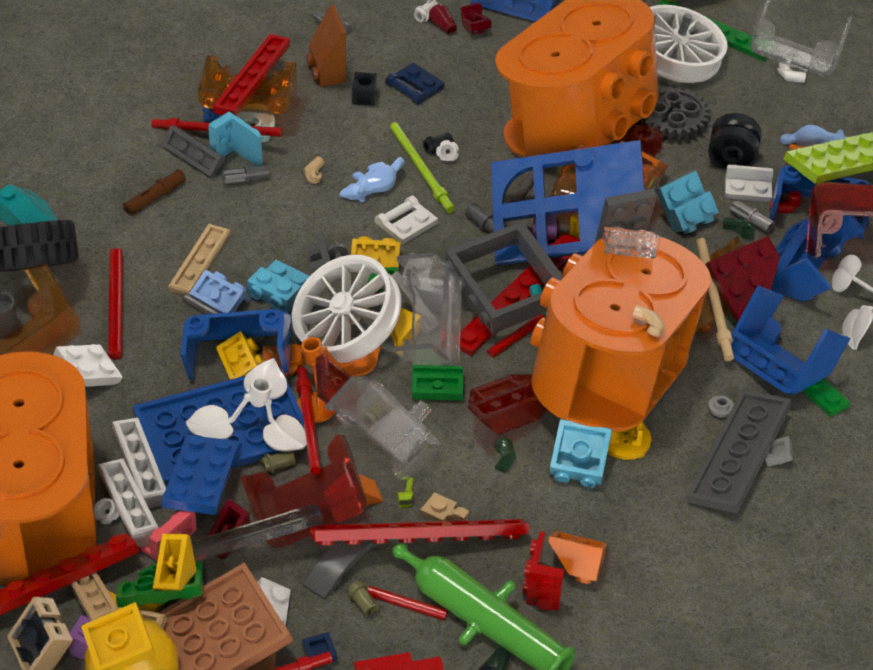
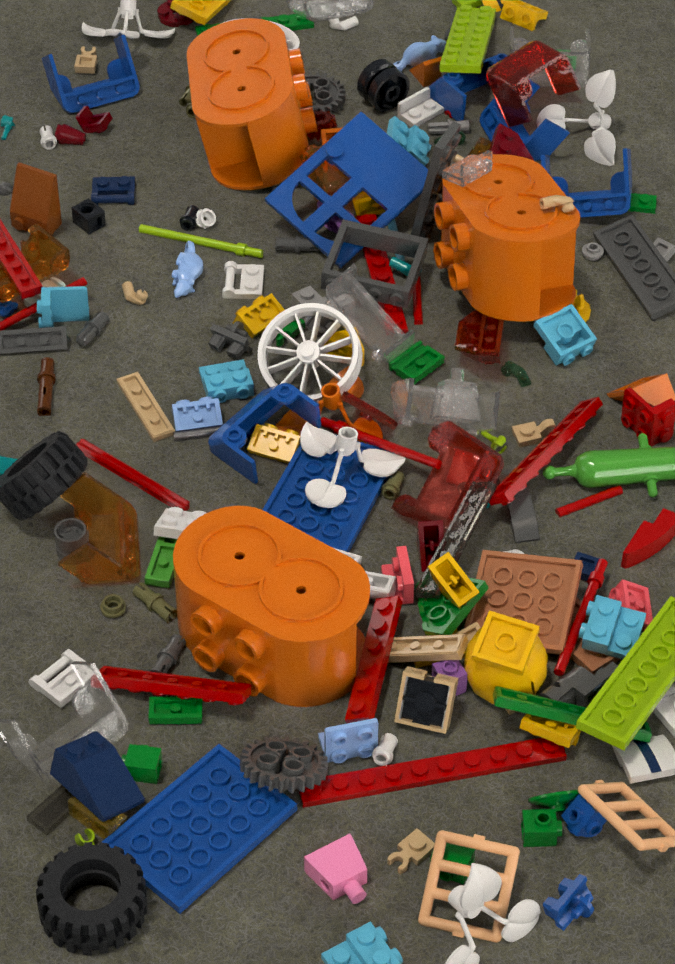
camera: 45 degrees left, 0 degrees up
blue plate [162,435,239,515] -> none
olive pin [347,581,380,617] -> none

